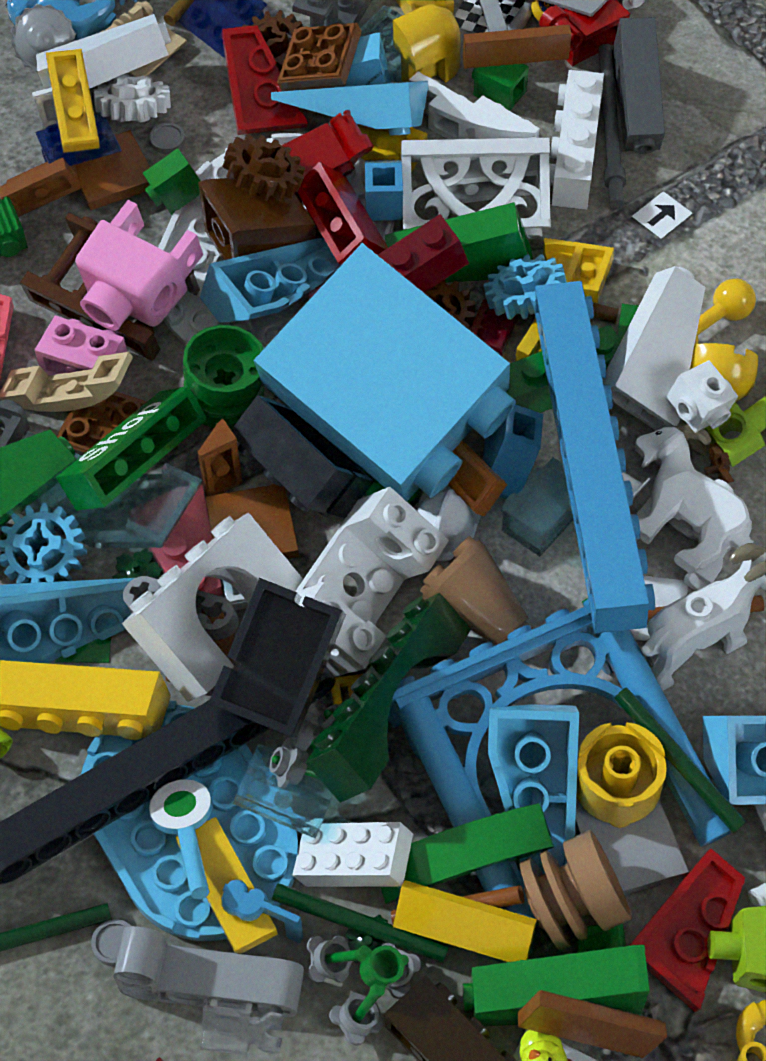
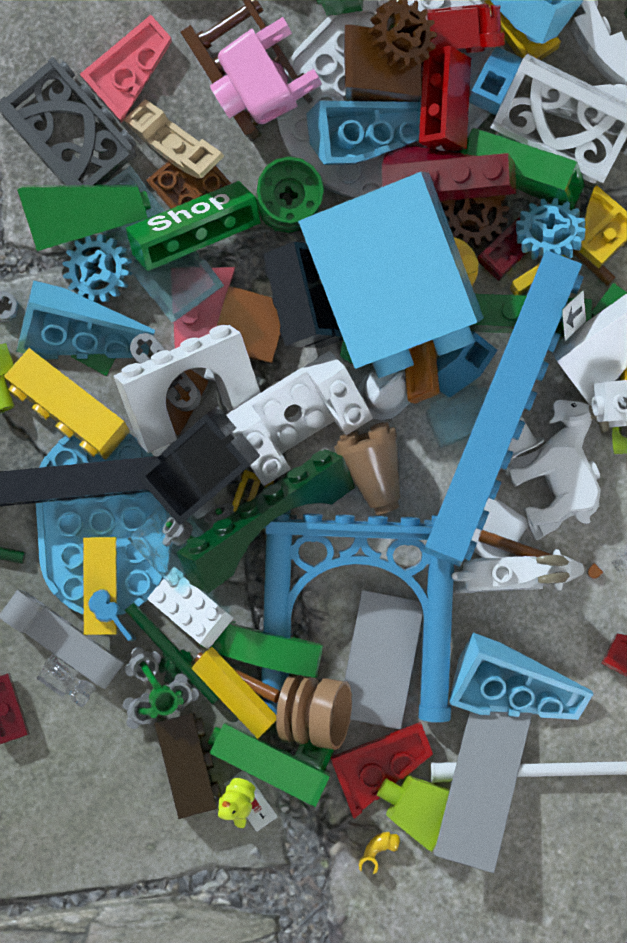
camera: 30 degrees right, 25 degrees up
bright pink brick [35,315,127,375] -> none
light grey piece [91,919,131,966] -> none
dark green plant [112,549,163,579] -> none
piece [149,779,212,899] -> none
dark orange slope [198,419,243,496] -> none
medium azure wedge [488,704,579,874] -> none
dark orange tile [518,990,667,1058] -> none
yellow brick [576,722,667,828] -> none
dark green bar [614,687,747,834] -> none
reddish brown plant [704,443,734,483] -> none
none -> white sticker [562,290,586,341]

